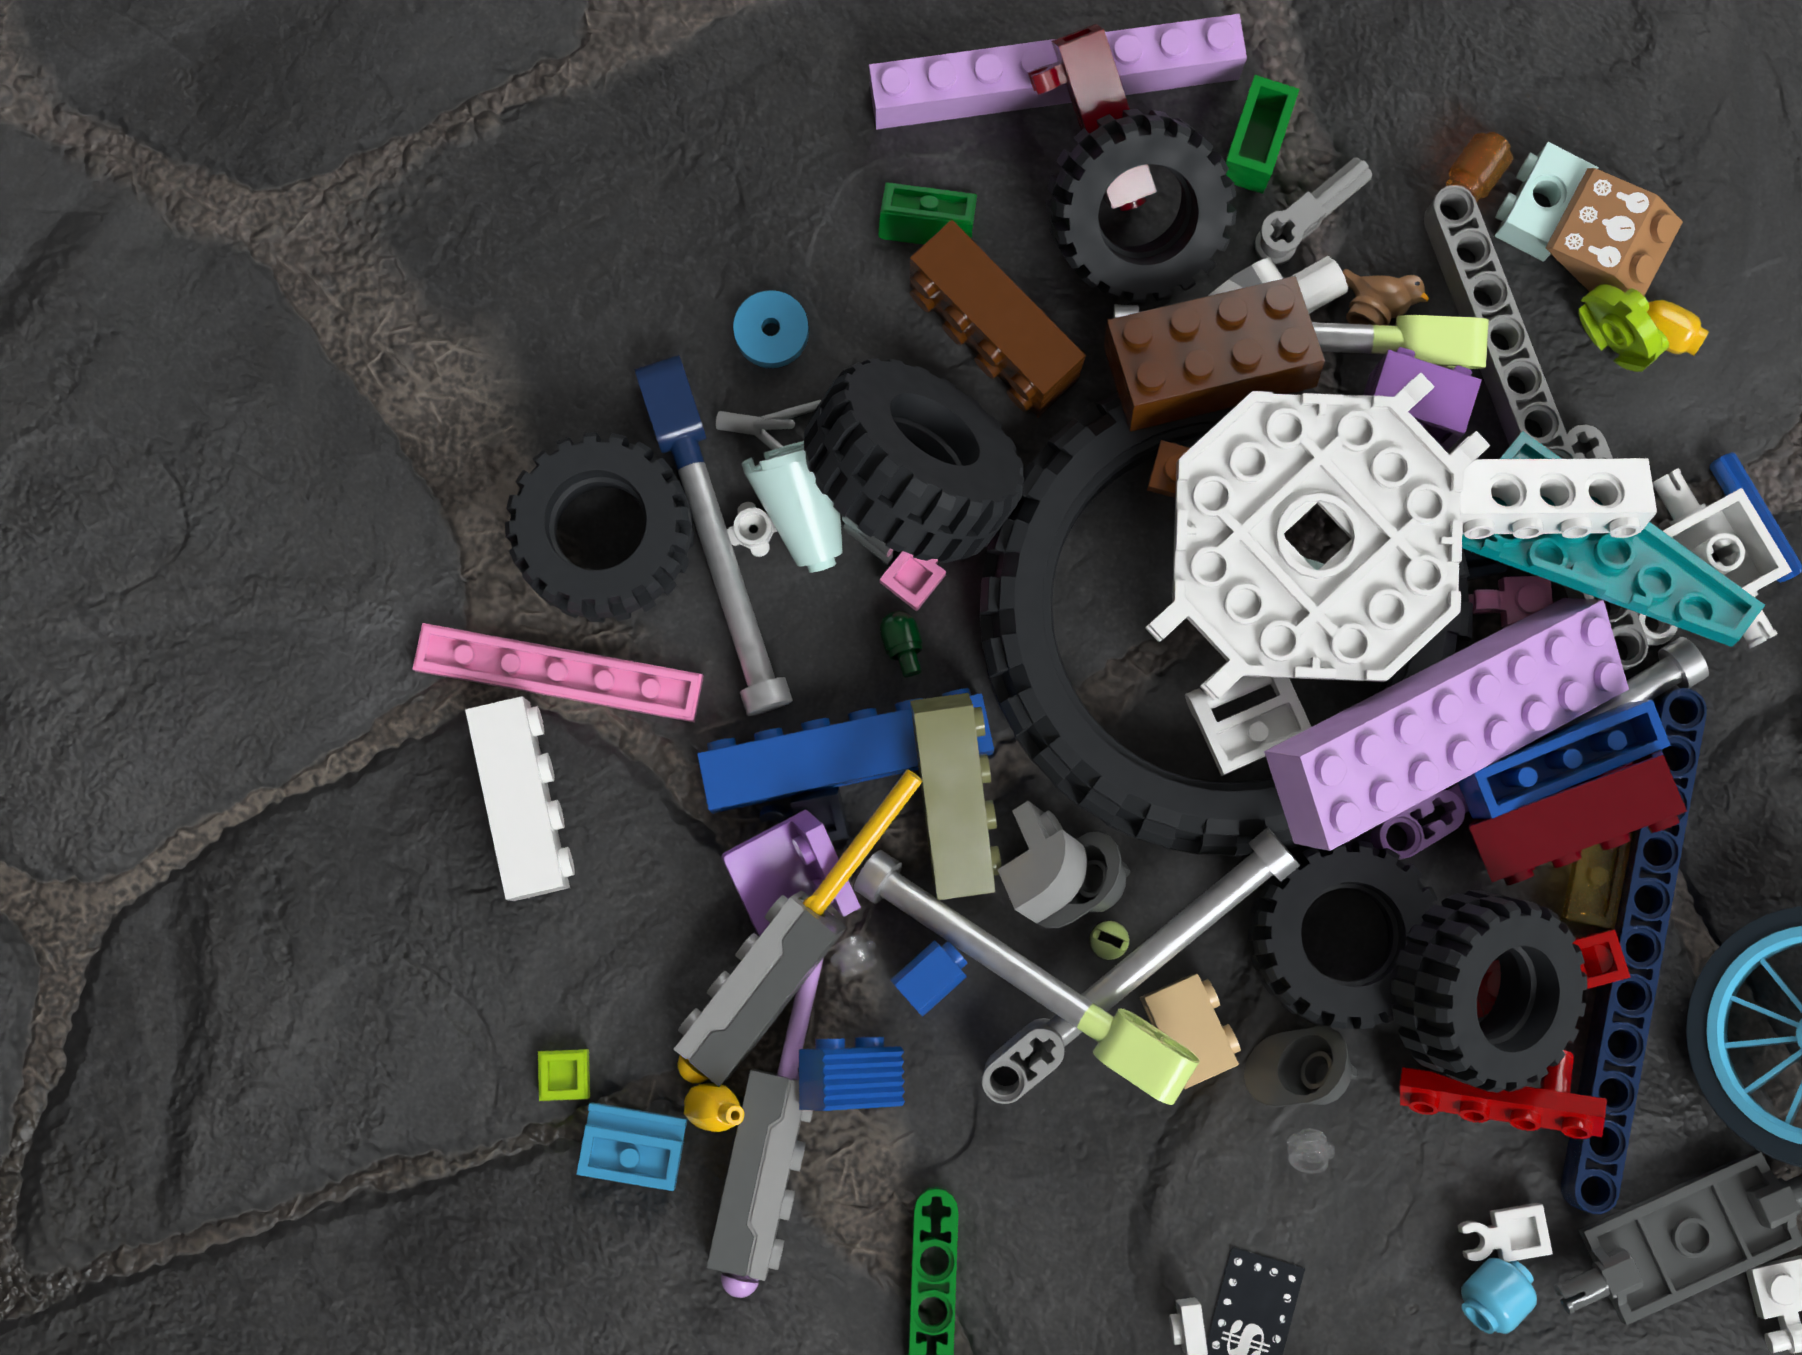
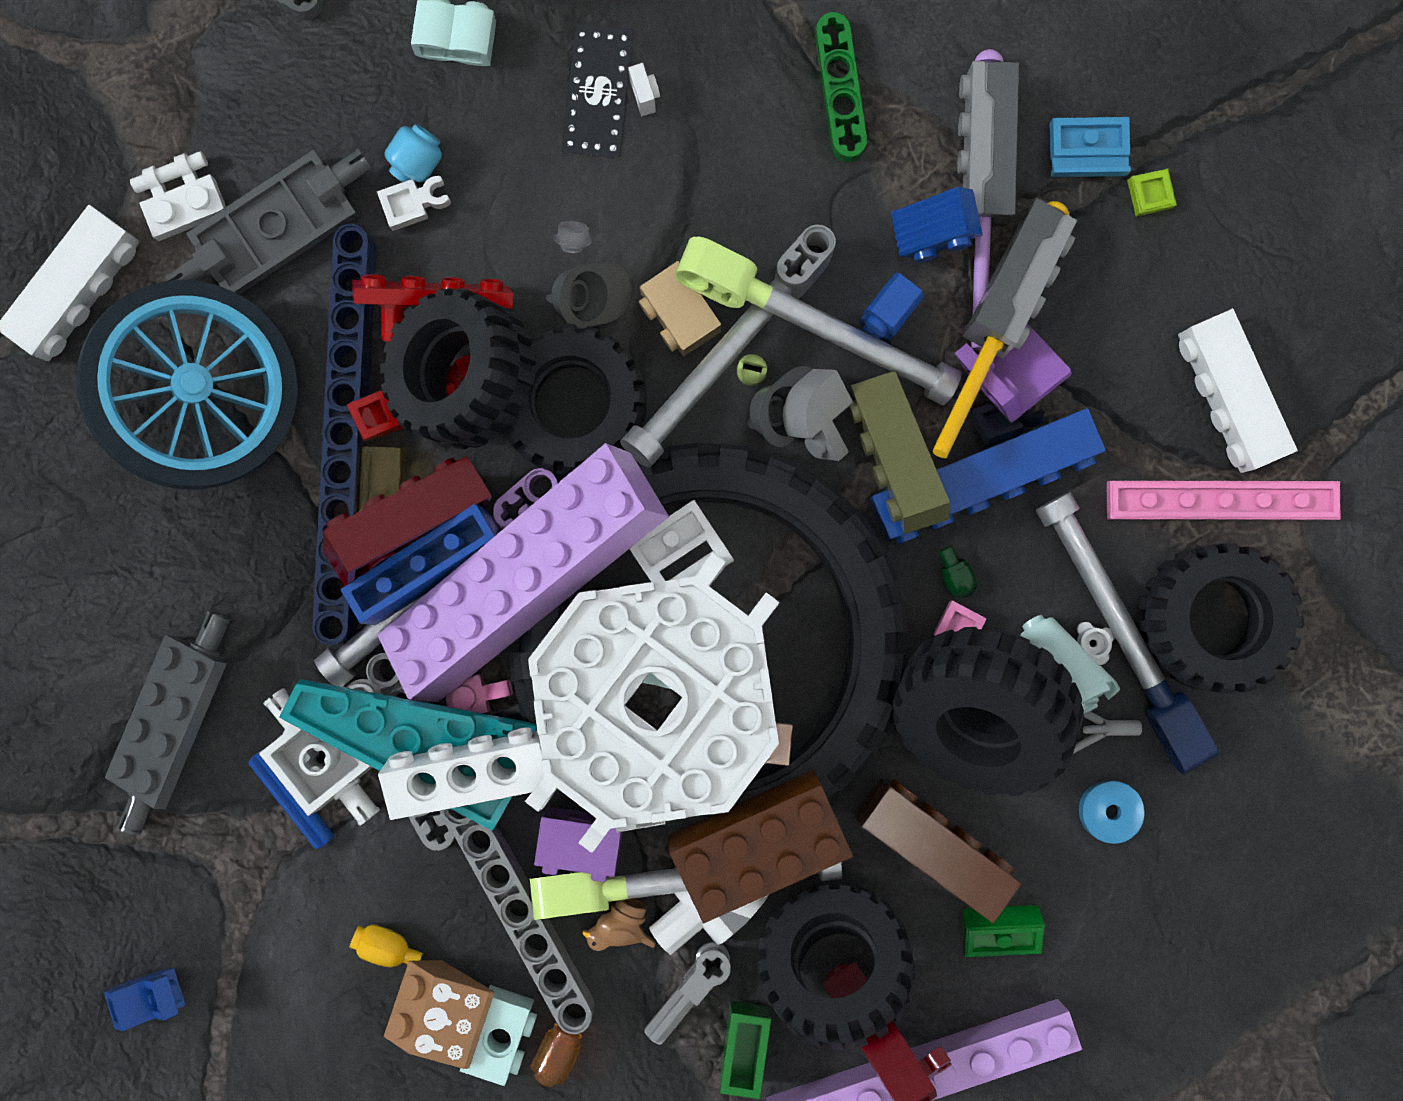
camera: 170 degrees right, 5 degrees up
yellow plant [684,1083,744,1132] -> none
clear plate [831,935,877,977] -> none
lime plate [1579,284,1669,372] -> none

